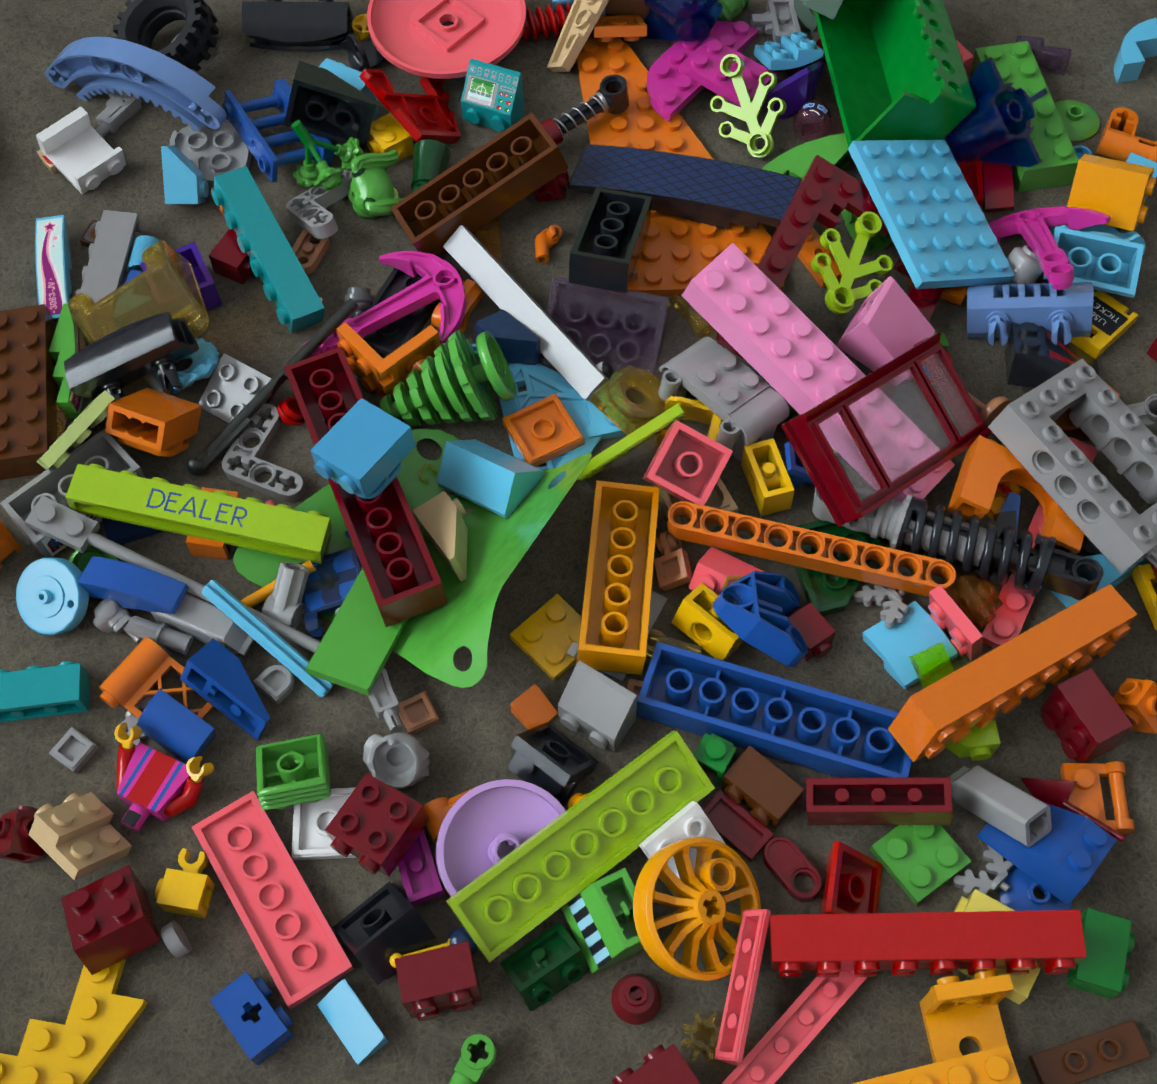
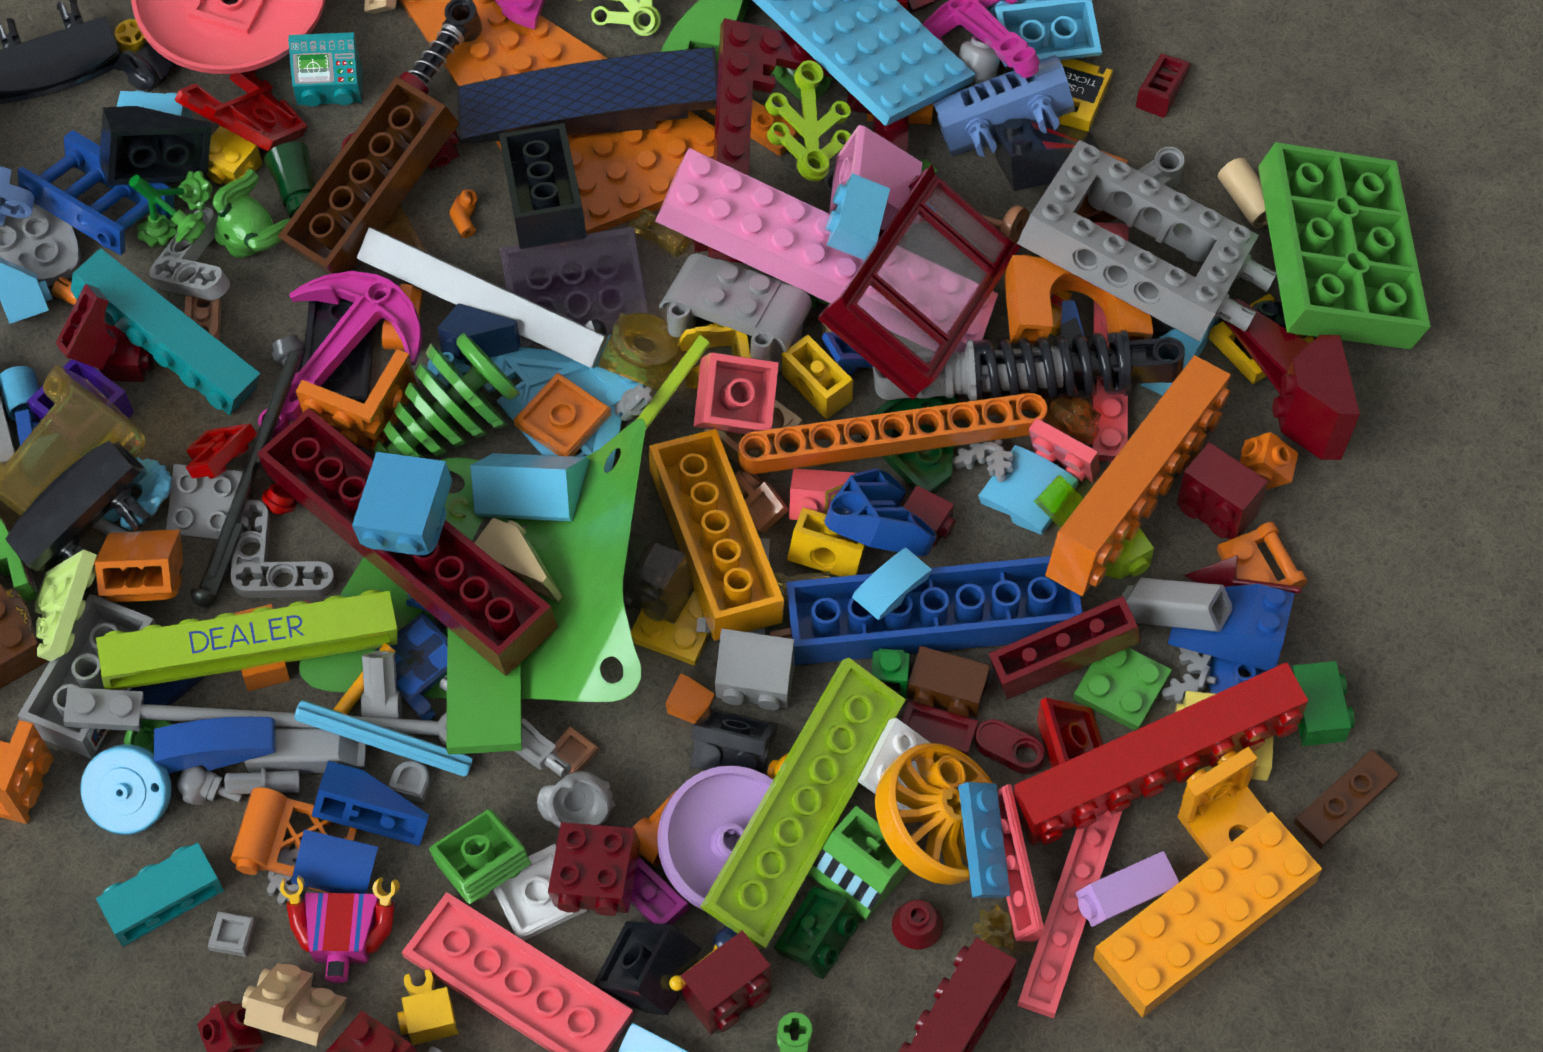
camera: 25 degrees left, 0 degrees up
none -> dark red arch [55,284,118,370]
none -> red plate [185,423,258,479]
none -> light grey axle [615,384,653,421]
none -> clear smoke piece [623,532,694,624]
none -> medium azure brick [825,173,890,260]
none -> medium azure slope [852,547,932,620]
none -> dark azure plate [958,782,1011,899]
none -> lavender brick [1075,851,1179,927]

